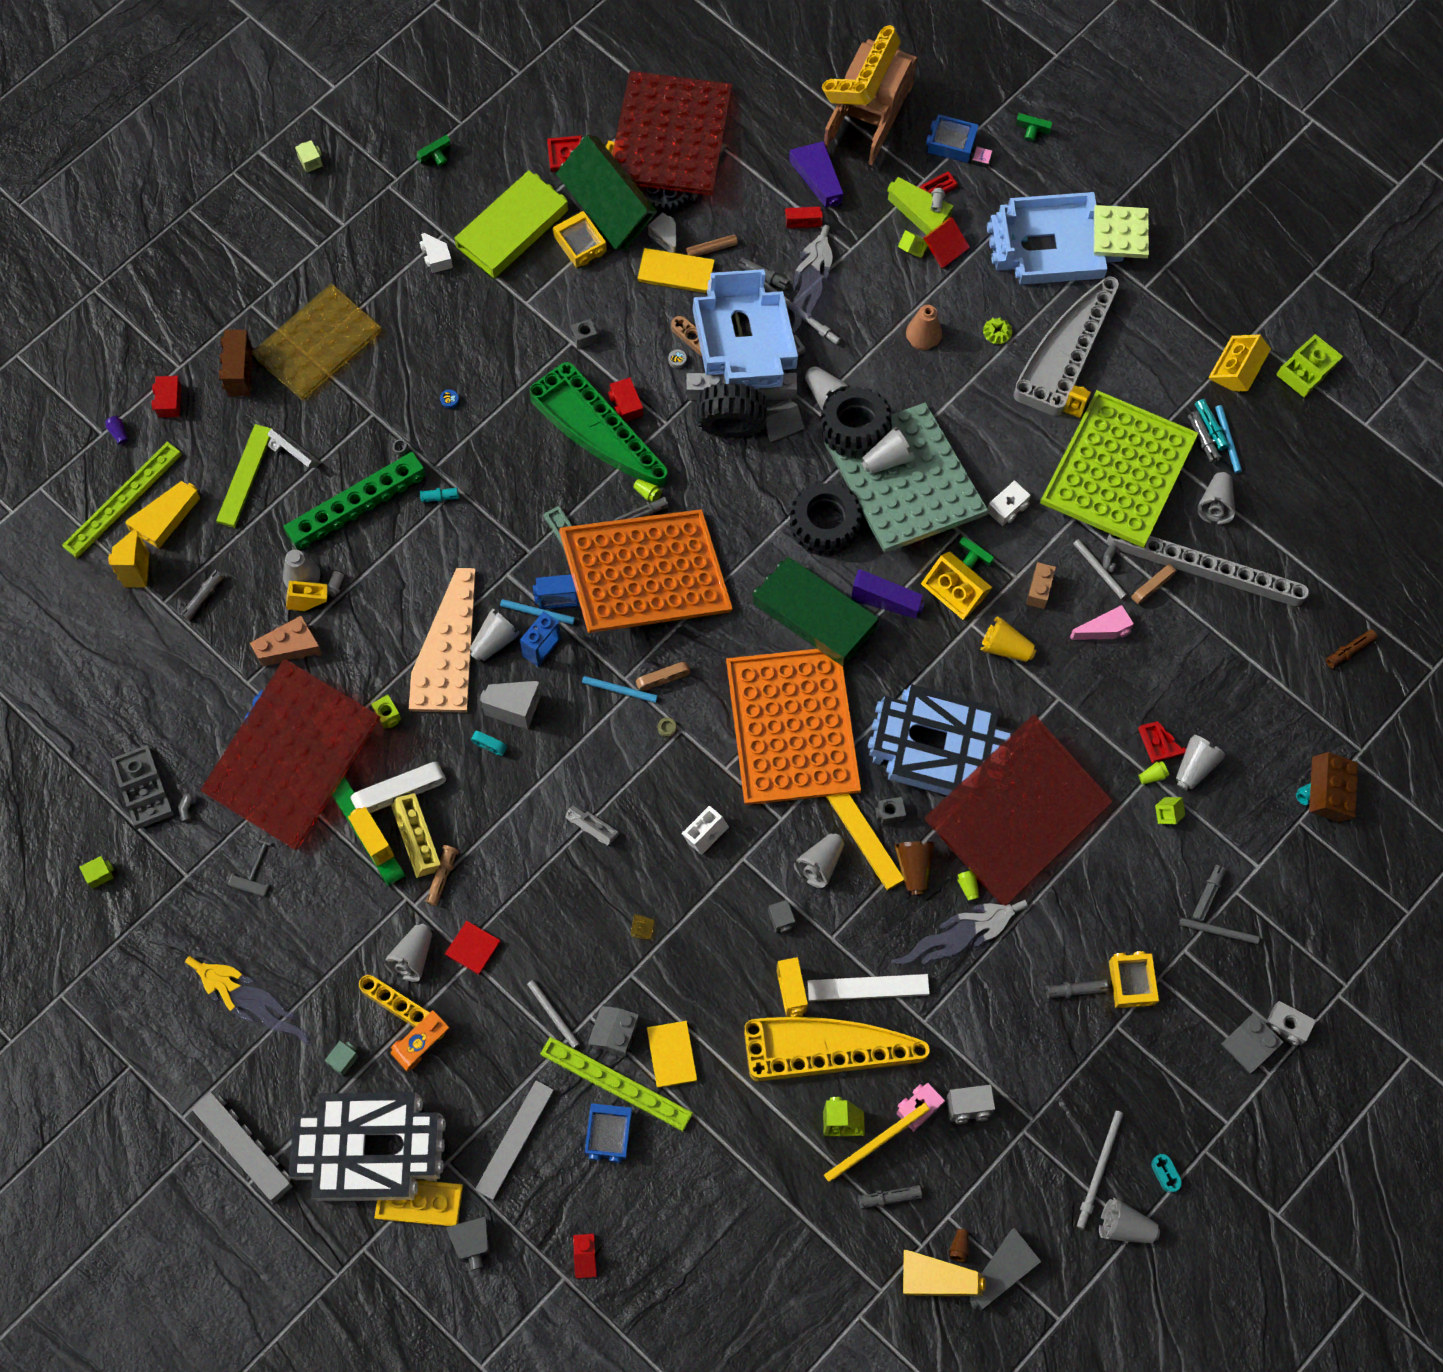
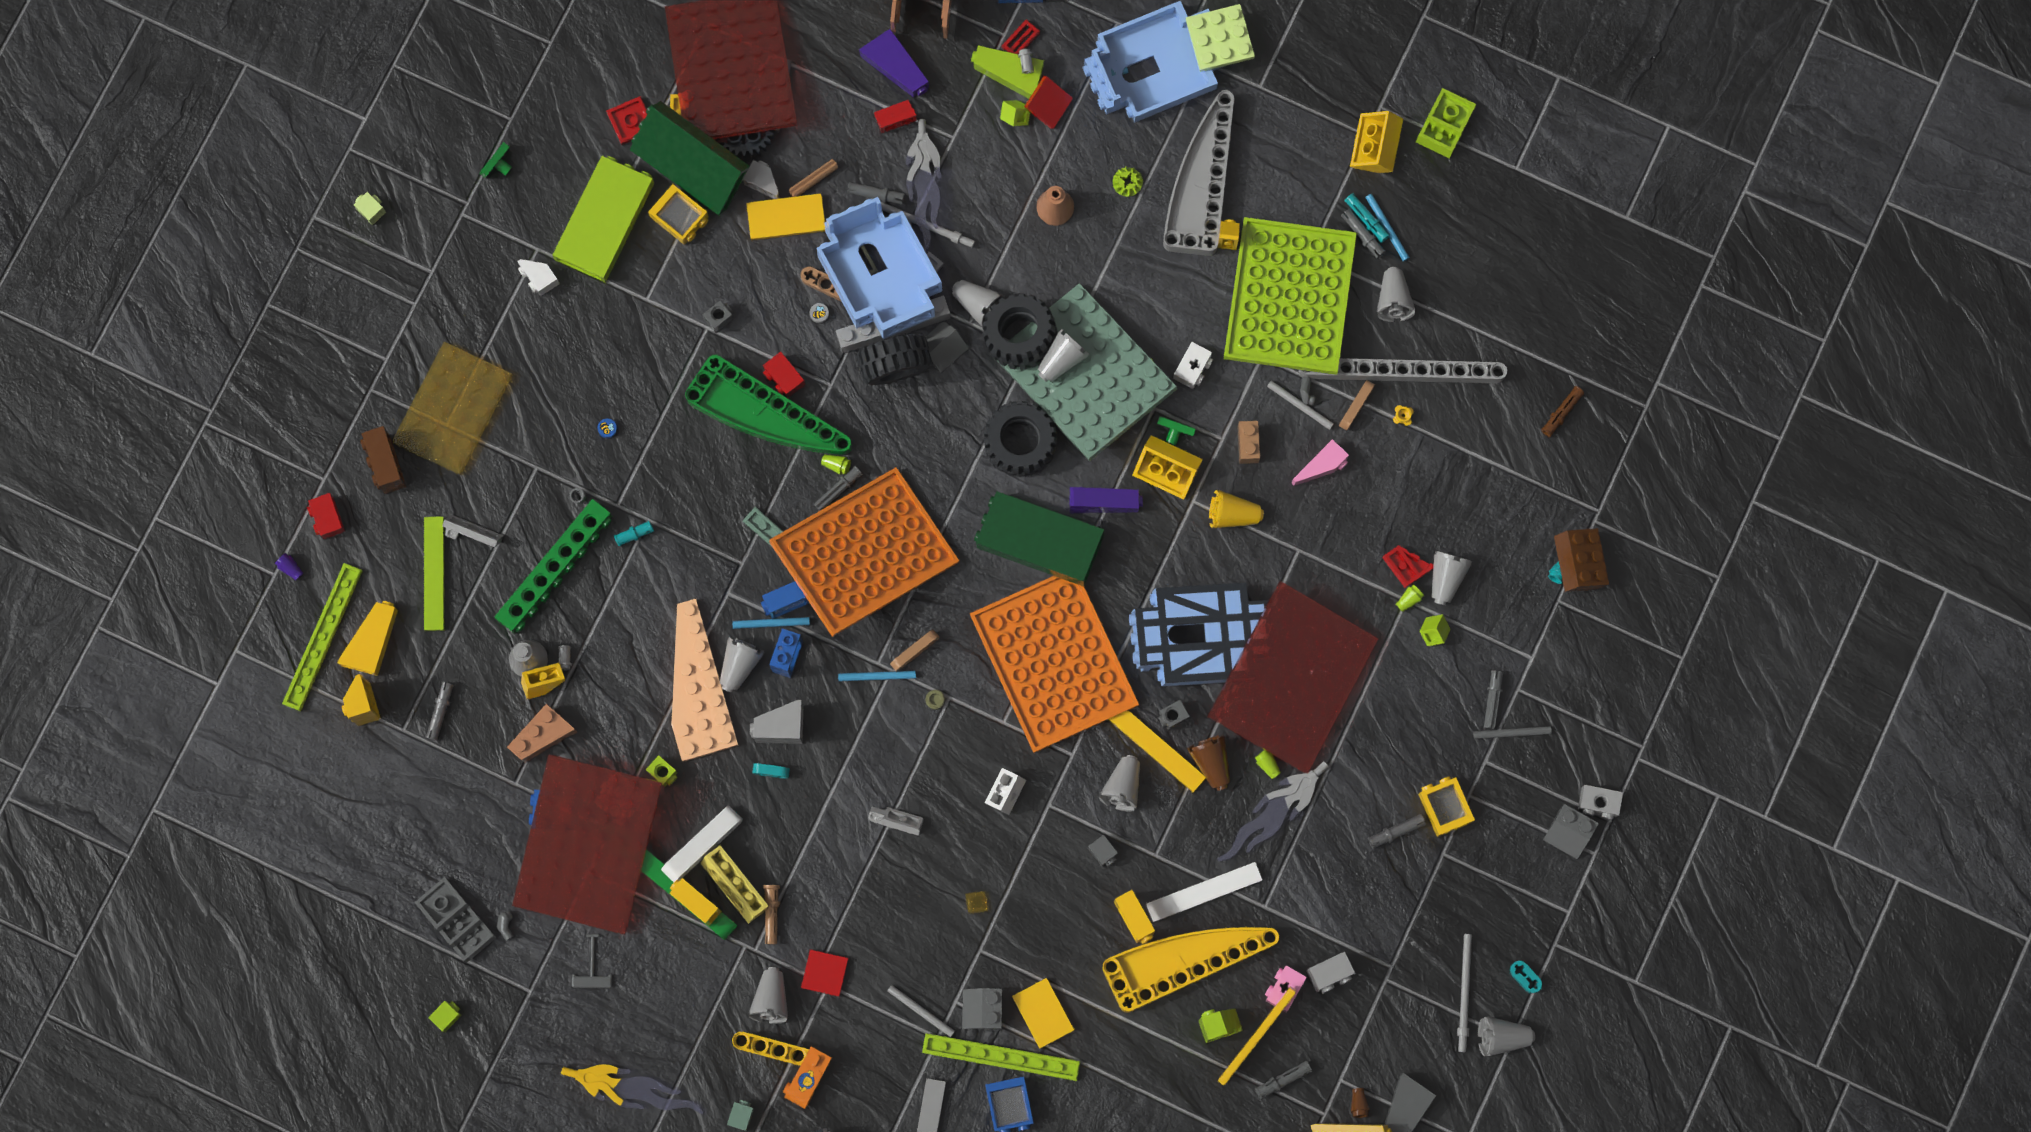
camera: 15 degrees left, 10 degrees up
none -> yellow plate [1393,405,1414,426]

